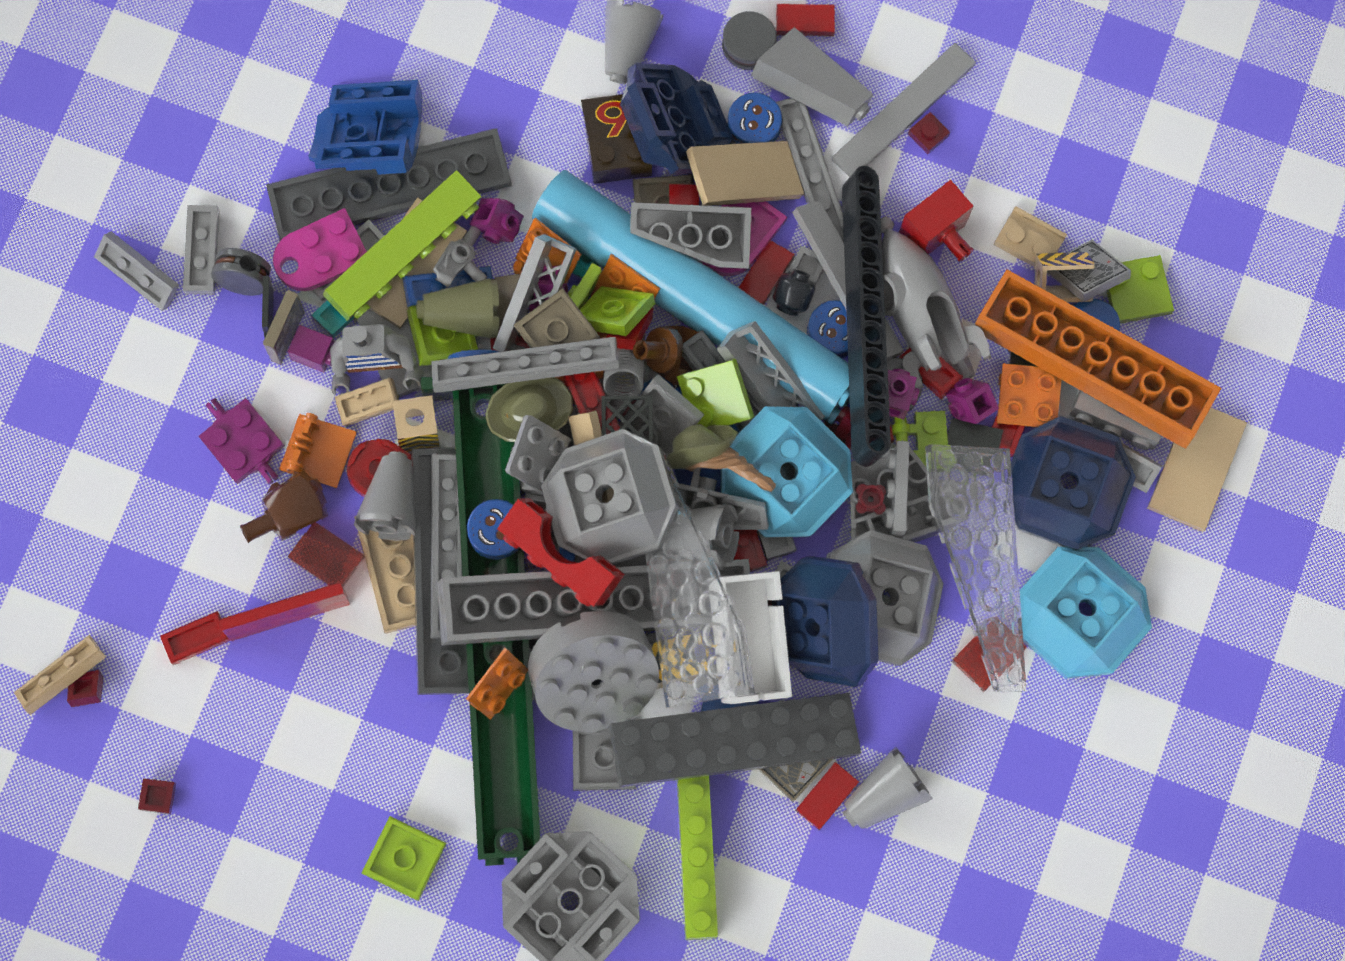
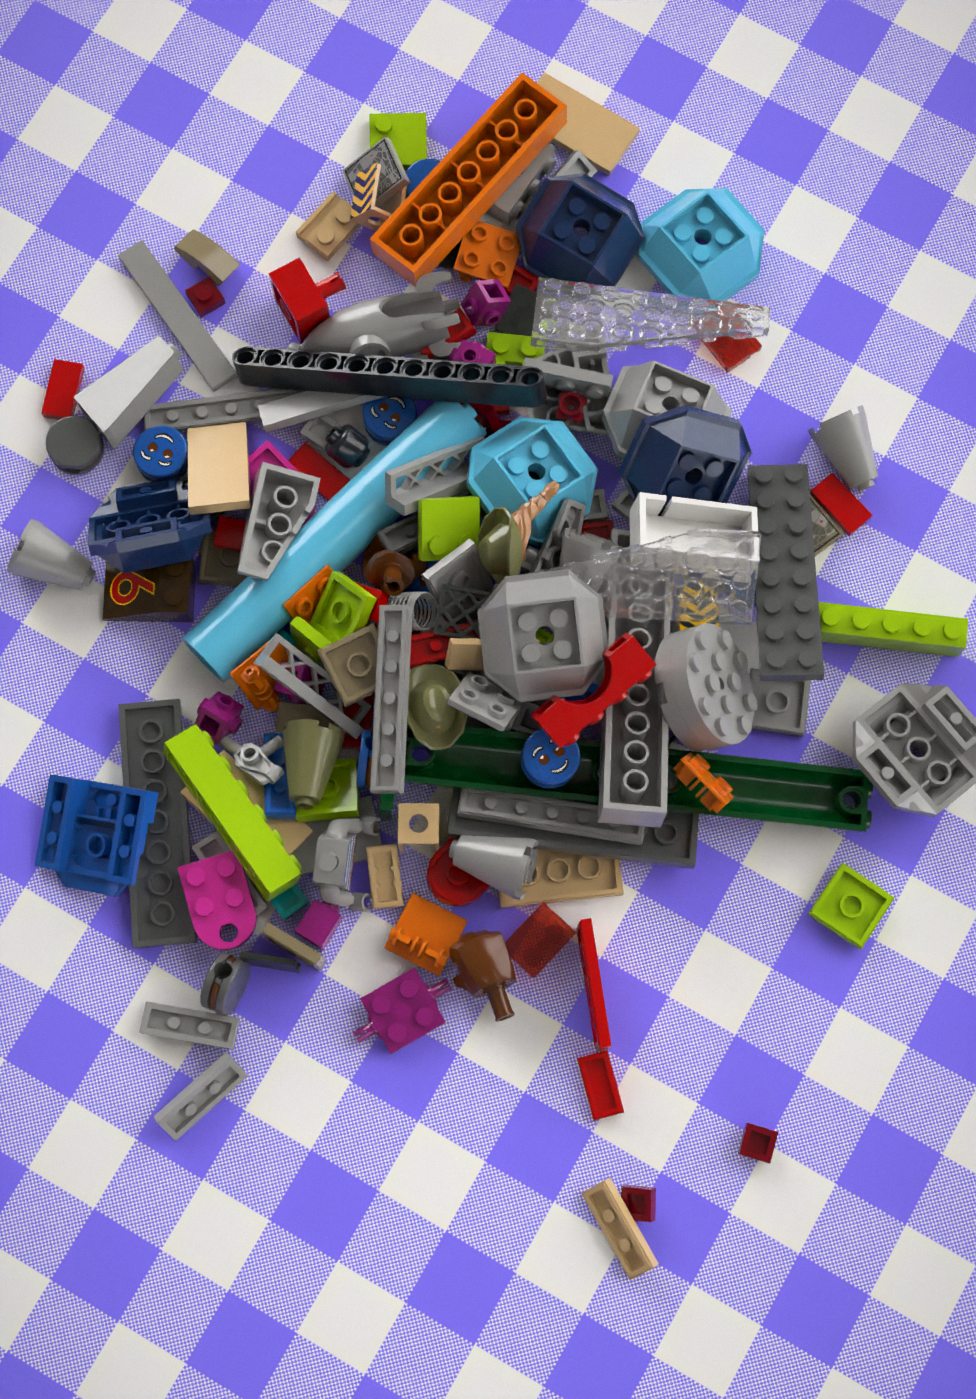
camera: 75 degrees left, 0 degrees up
none -> dark tan slope [173,229,240,286]

